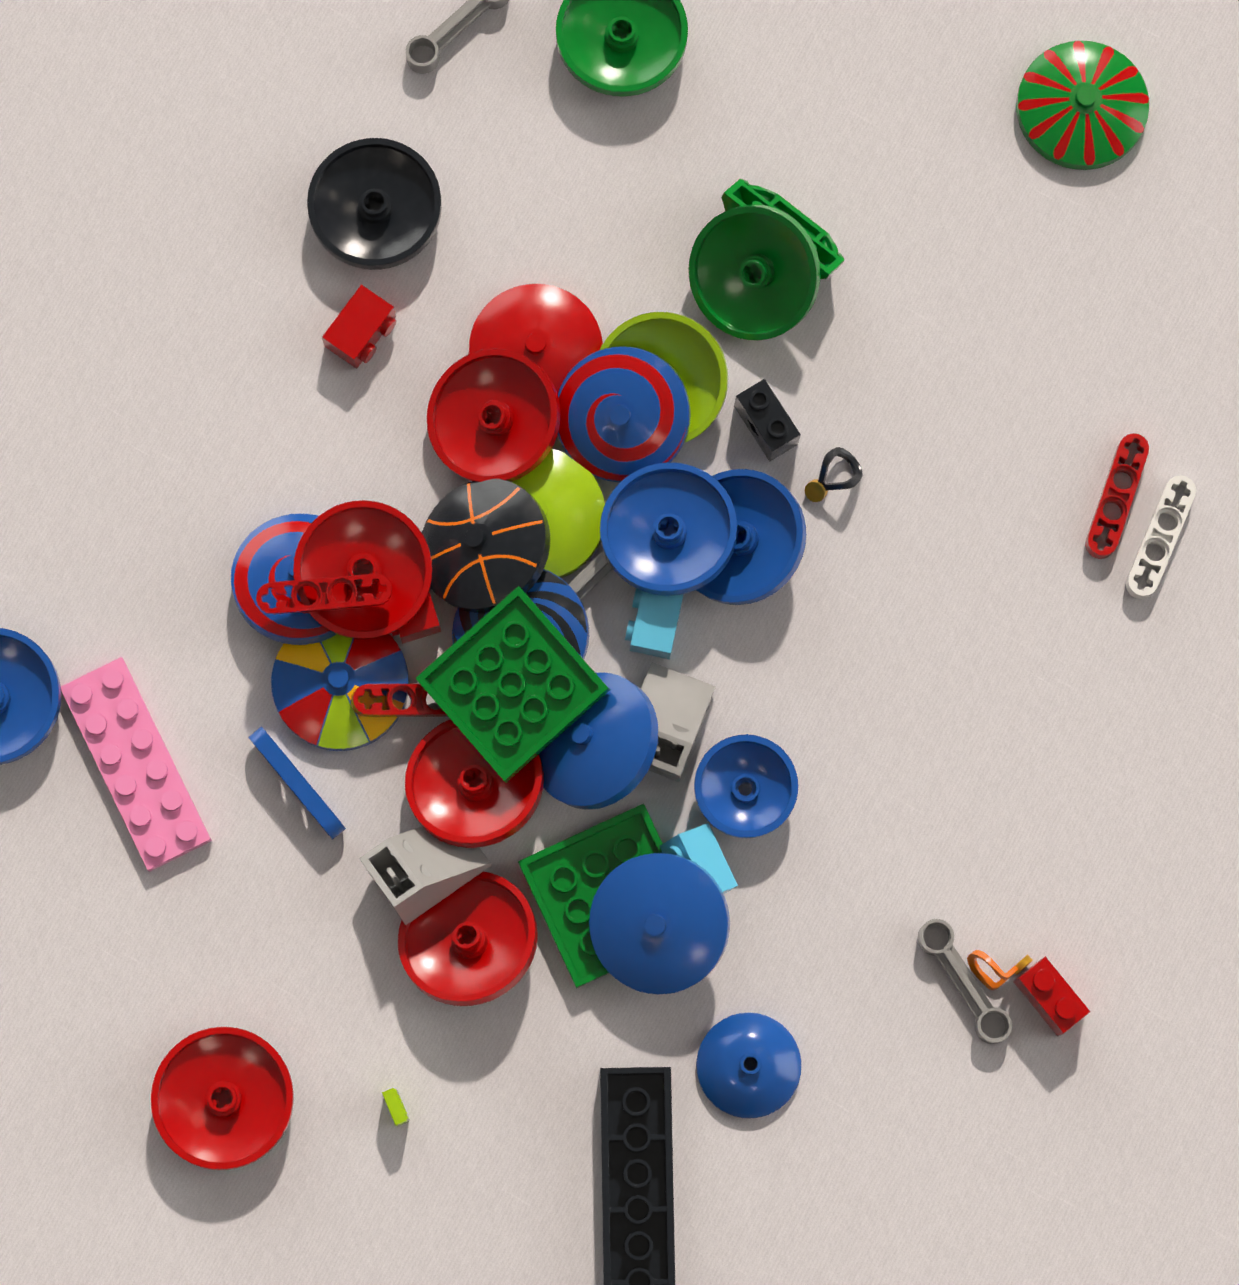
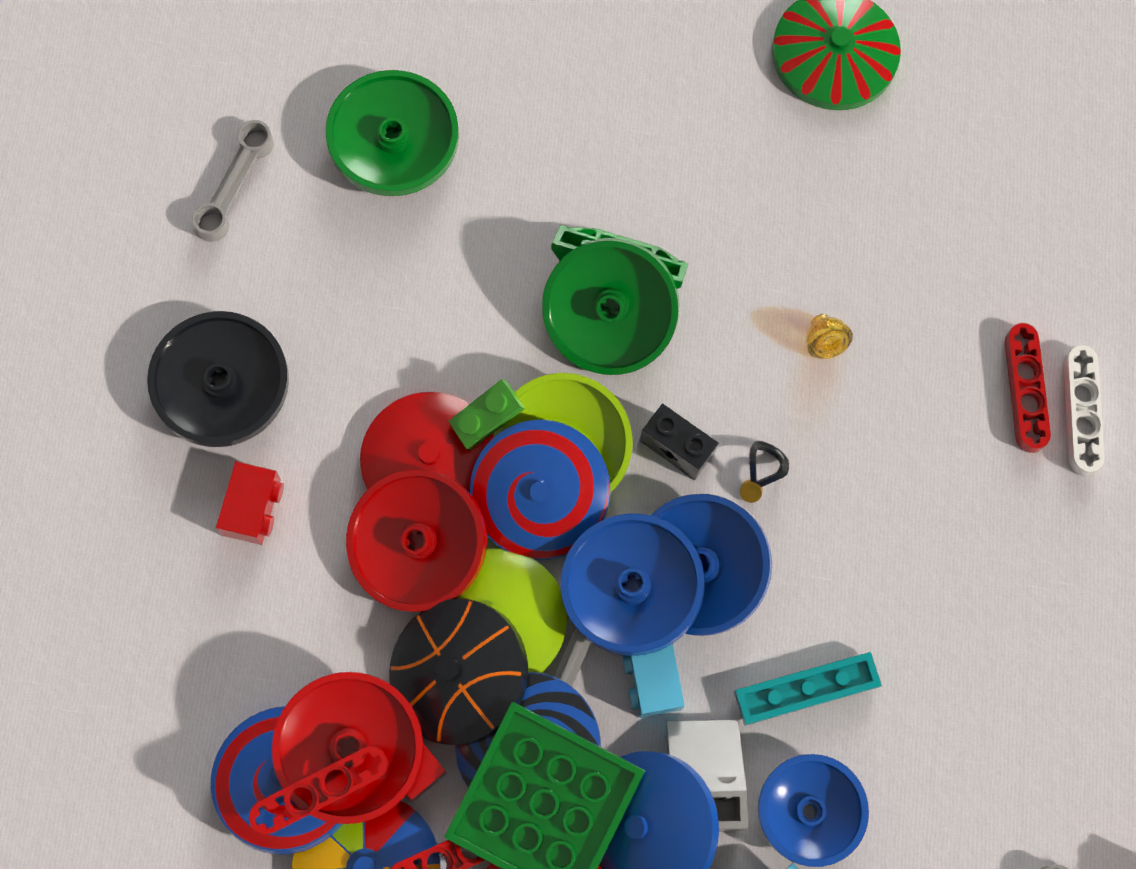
camera: 25 degrees left, 5 degrees down
none -> bright green plate [449,379,525,450]
none -> teal plate [734,652,882,726]
none -> clear yellow brick [806,314,853,359]

